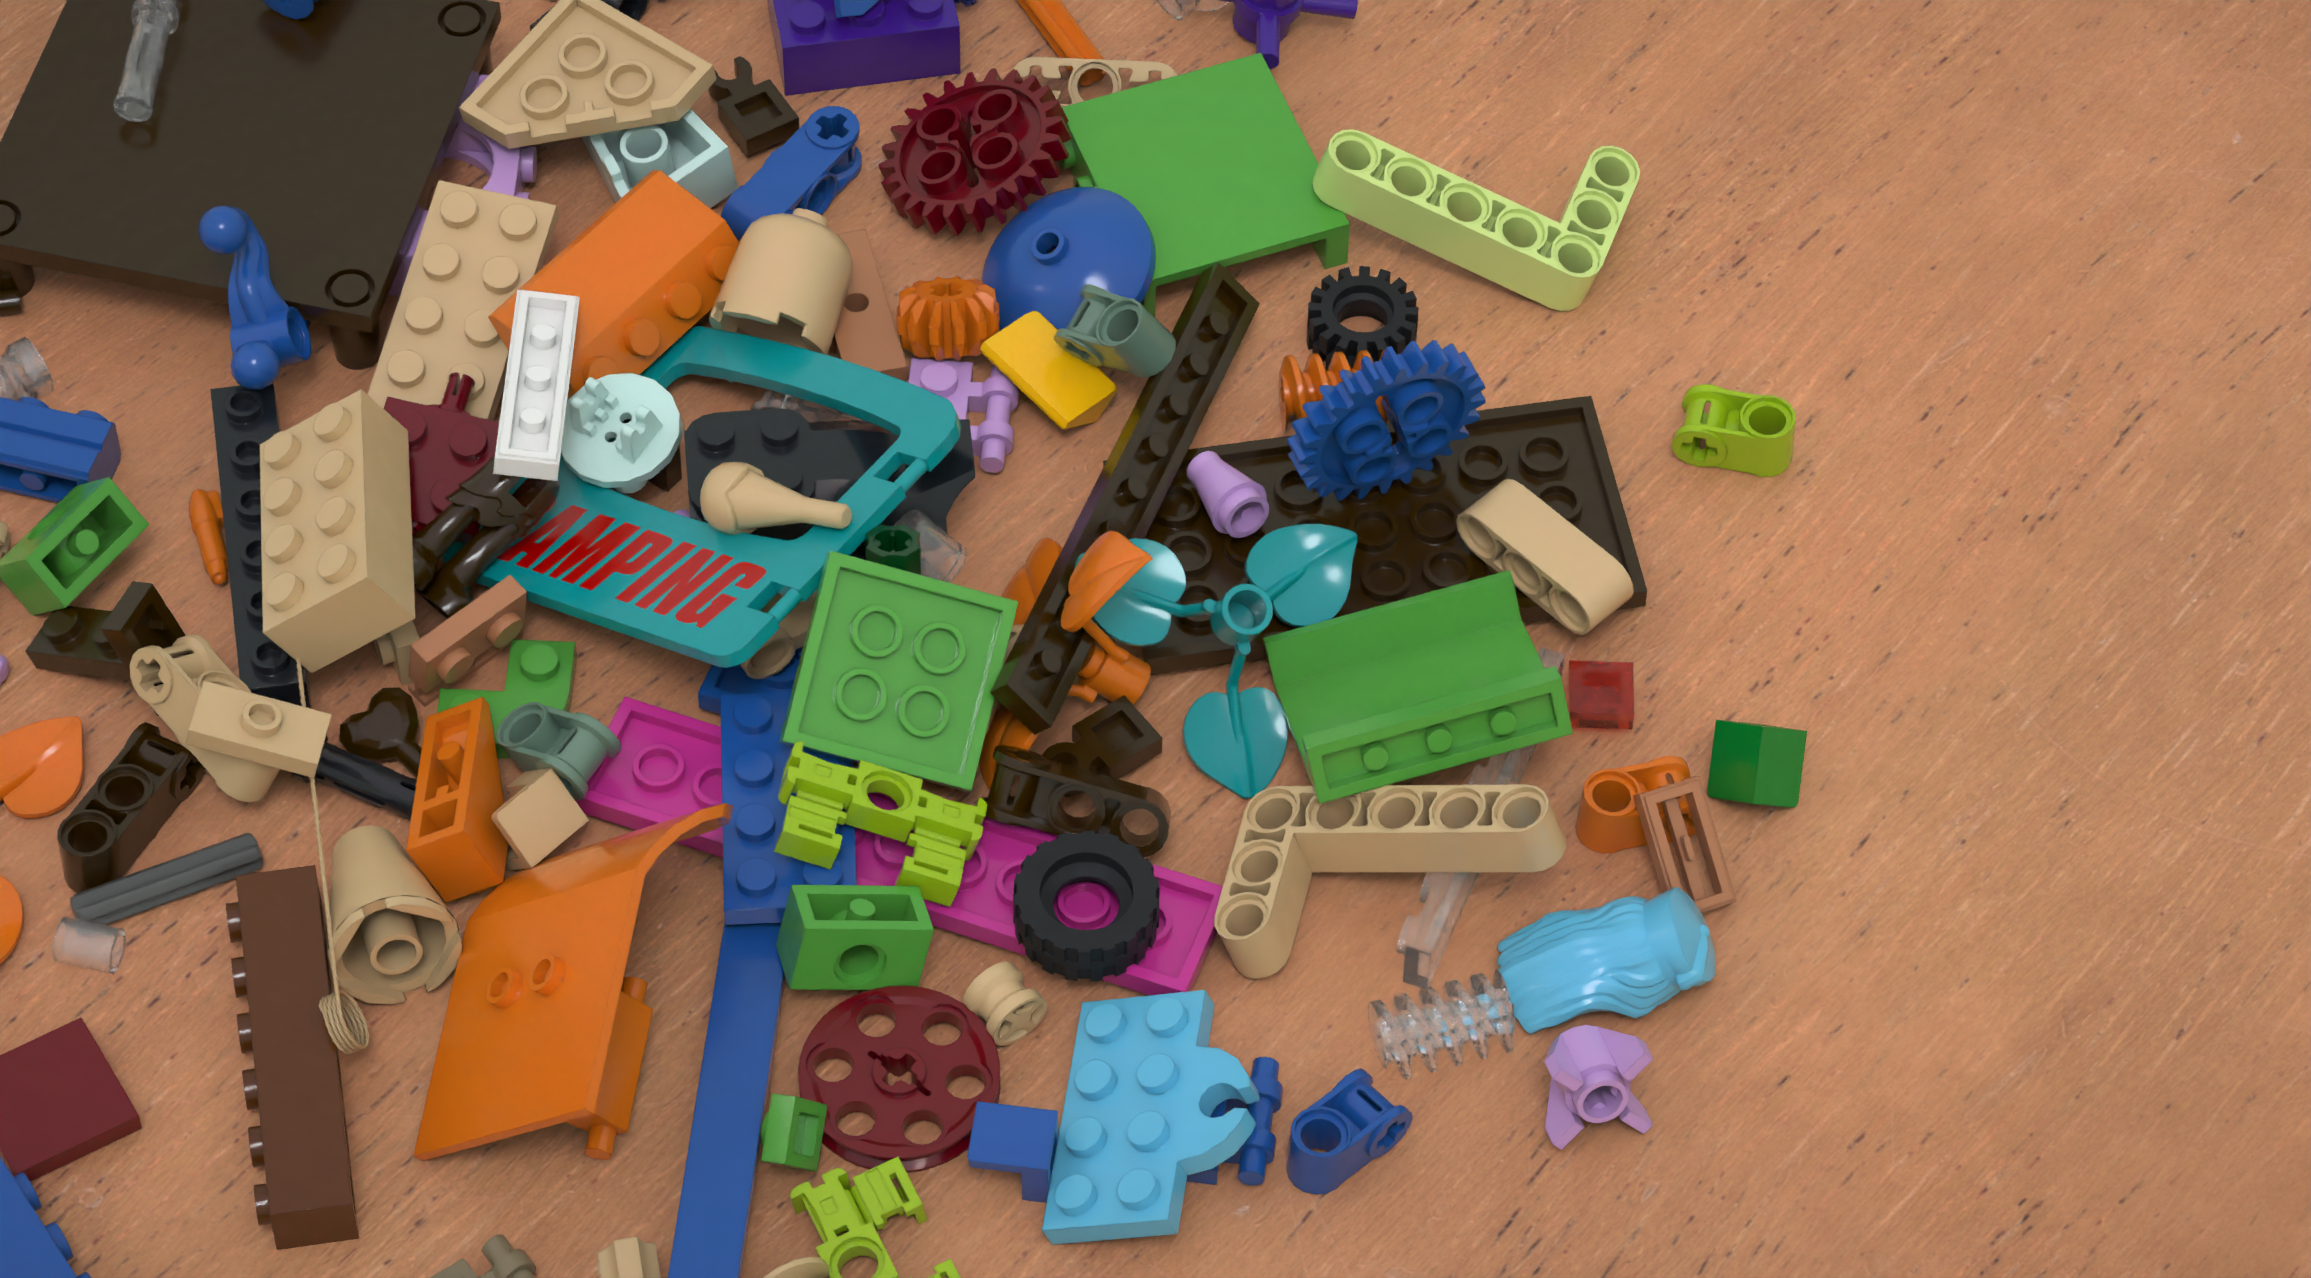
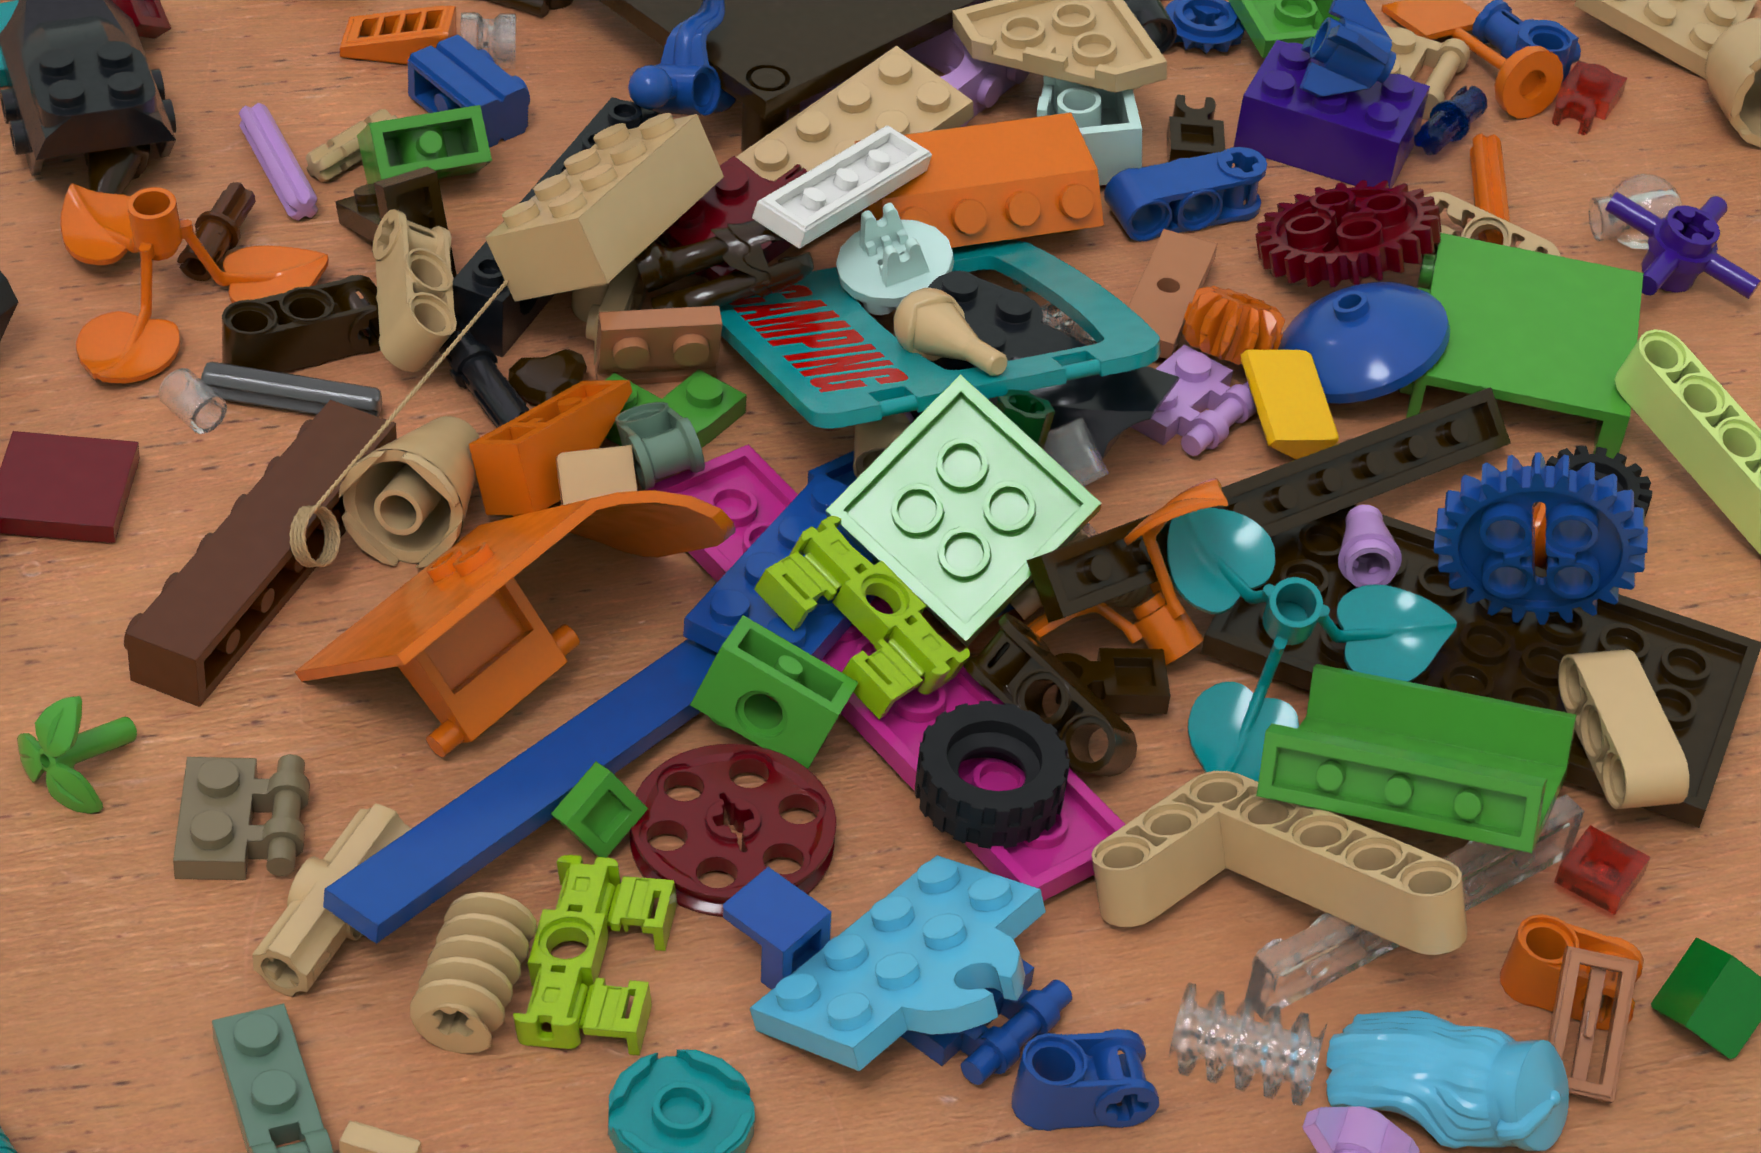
camera: 30 degrees right, 10 degrees down
tan plate [185,680,332,778] -> none
tan cylinder [709,208,853,355] -> none
tan wheel [963,961,1047,1046] -> none
sand green piece [1054,284,1176,378] -> none

